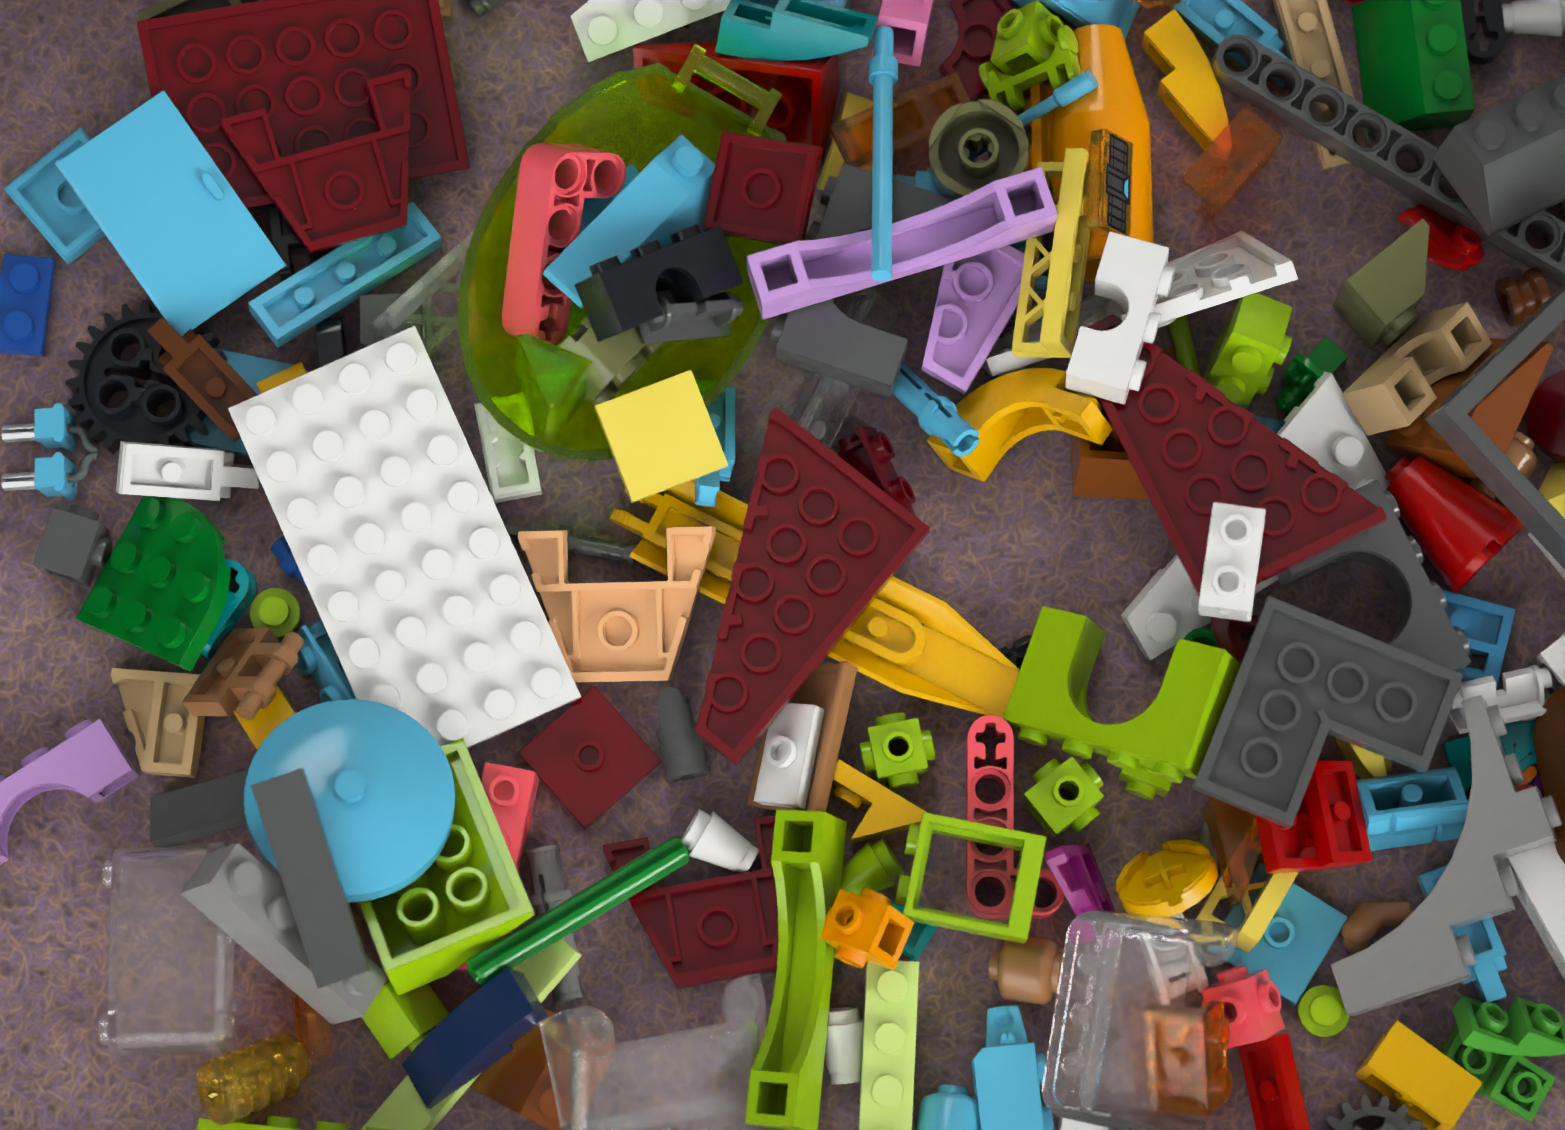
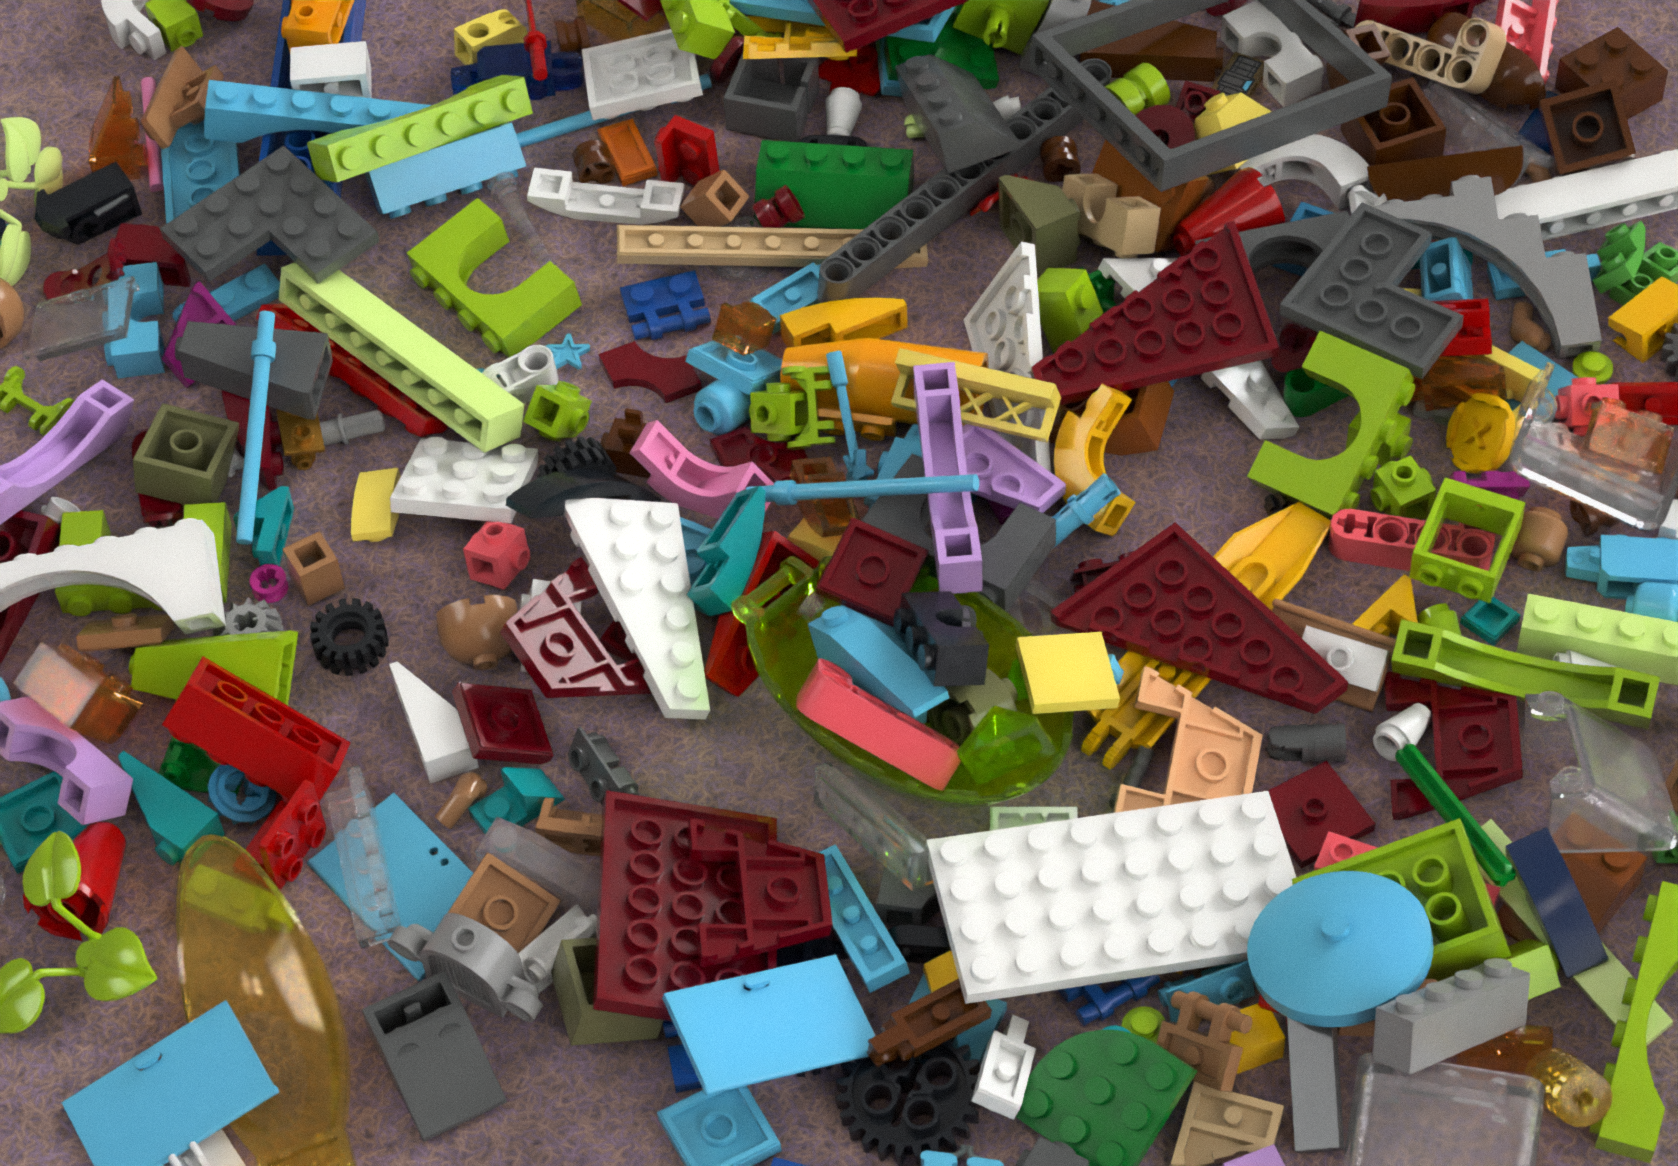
camera: 75 degrees left, 25 degrees down
dark grey tile [251,768,371,988] -> none
light orange brick [820,888,914,970] -> none
lime brick [859,713,935,790] -> none
olive brick [928,99,1029,200] -> none
white arch [1066,232,1176,405] -> none
tile [1087,128,1133,238] -> none
clear orange bracket [1182,108,1283,224] -> none
white hinge [1198,502,1266,622] -> none

